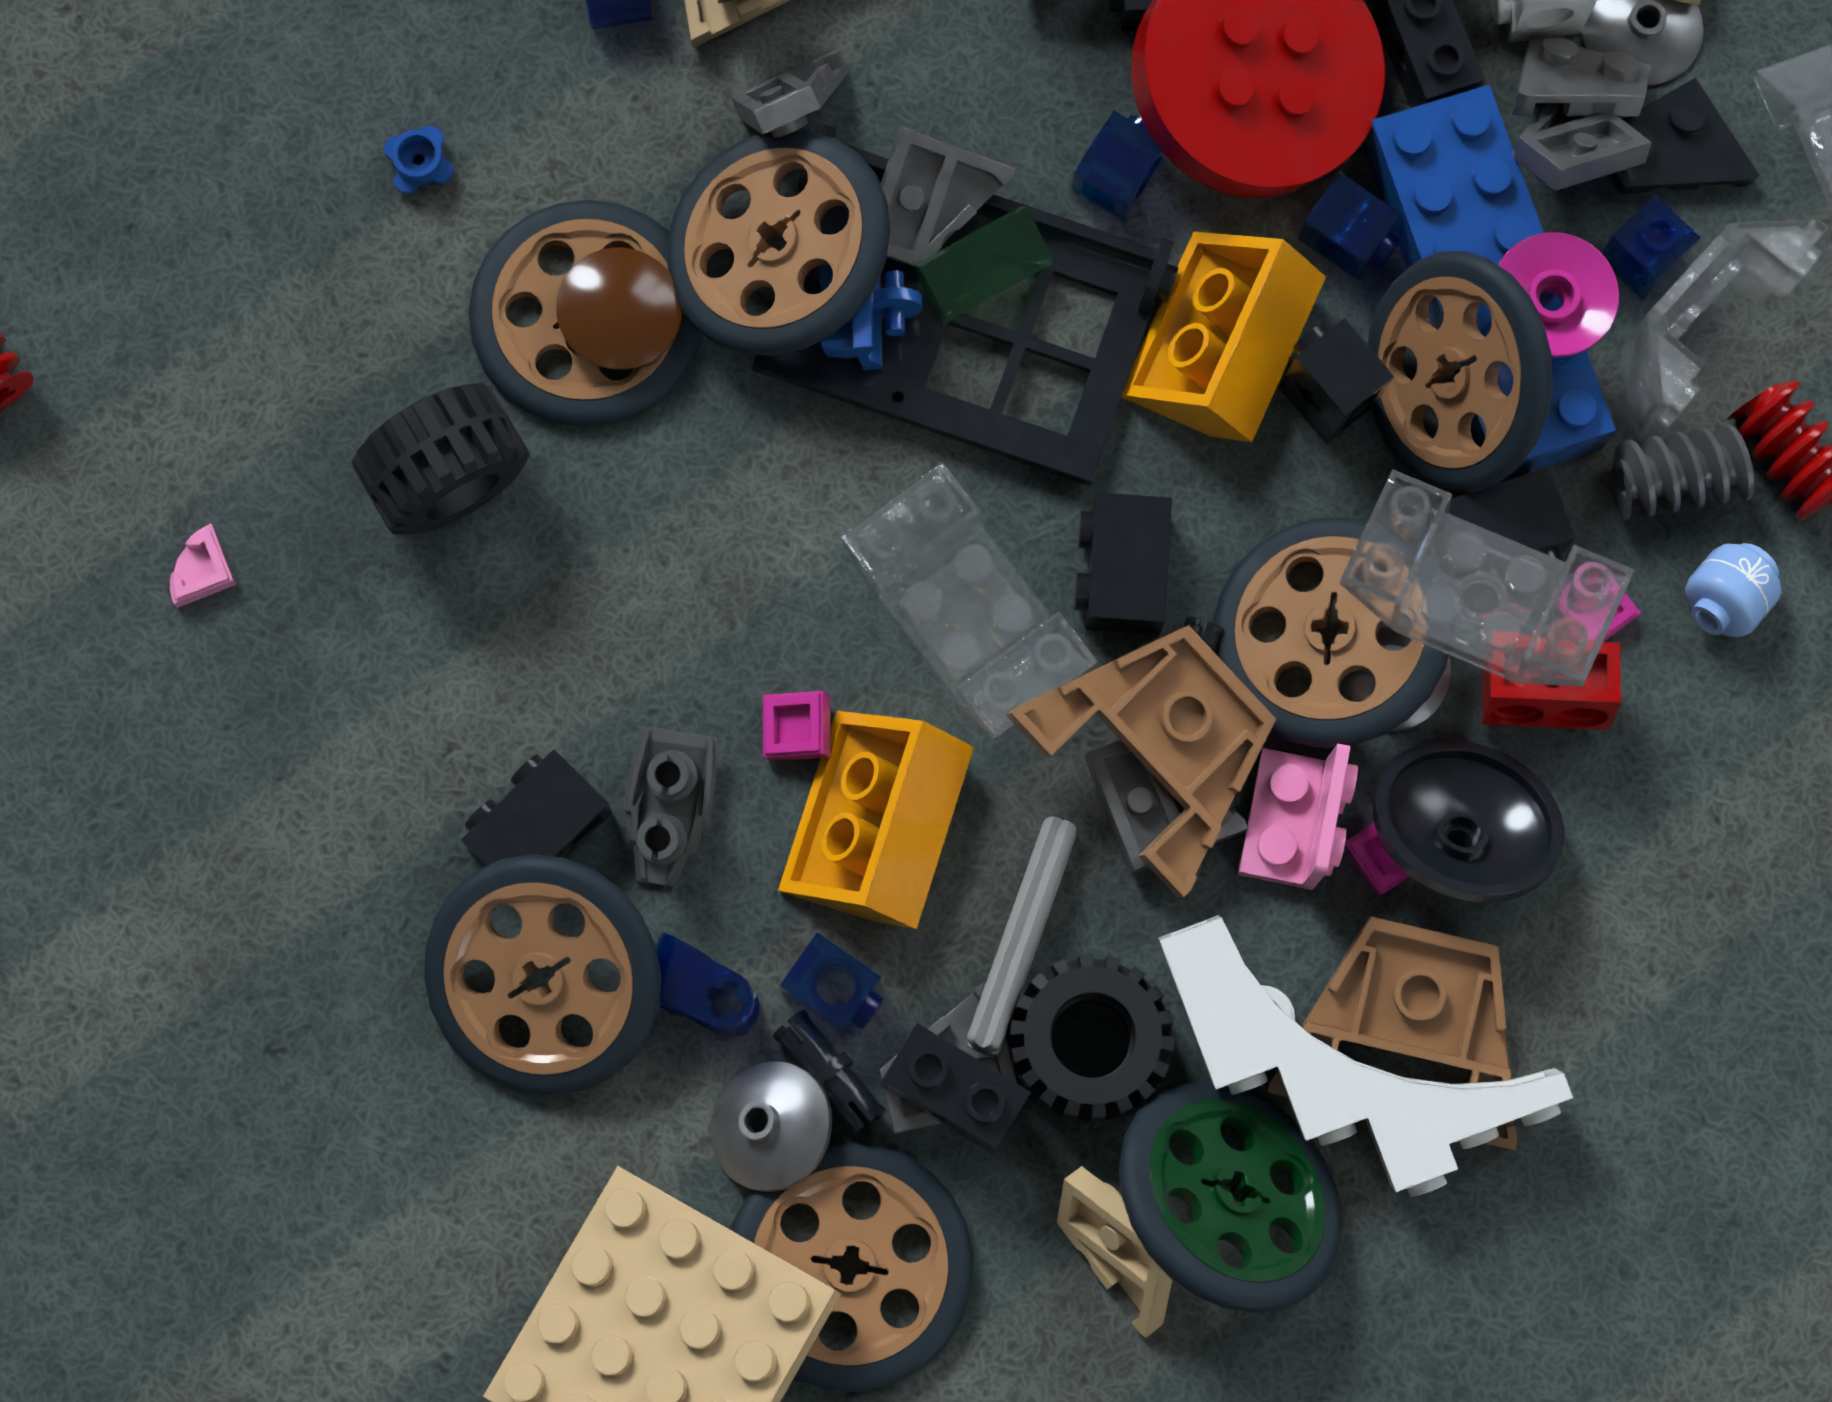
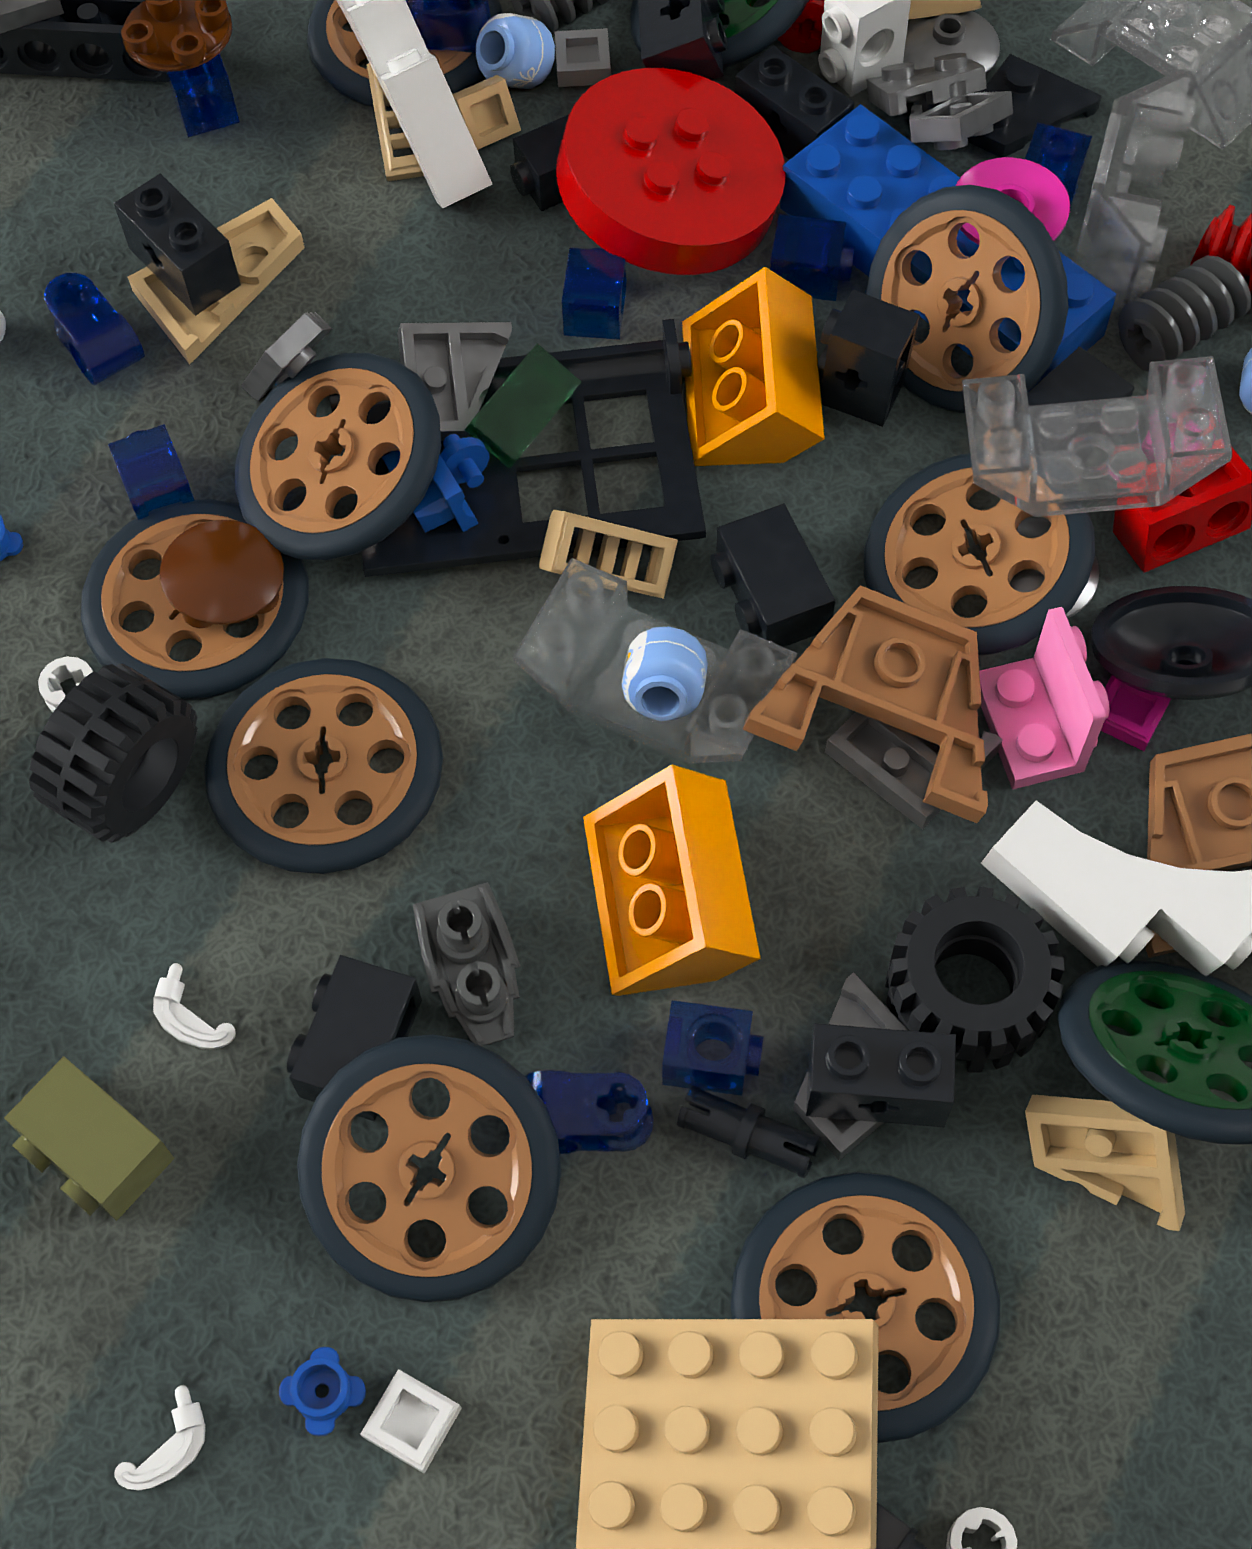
camera: 20 degrees left, 15 degrees down
flat silver dish [711,1061,832,1192] -> none
dark pink tile [763,691,830,761] -> none
light grey axle [967,816,1077,1056] -> none
none -> olive brick [4,1056,175,1221]
none -> white bush [38,656,93,712]
none -> clear blue brick [108,424,195,520]
none -> white piece [114,1385,205,1490]
none -> white piece [153,963,236,1050]
none -> wedge [204,658,443,874]
none -> blue plate [279,1347,366,1436]
none -> white tile [360,1369,462,1474]
none -> tan slope [539,510,678,599]
none -> light blue head [621,626,708,721]

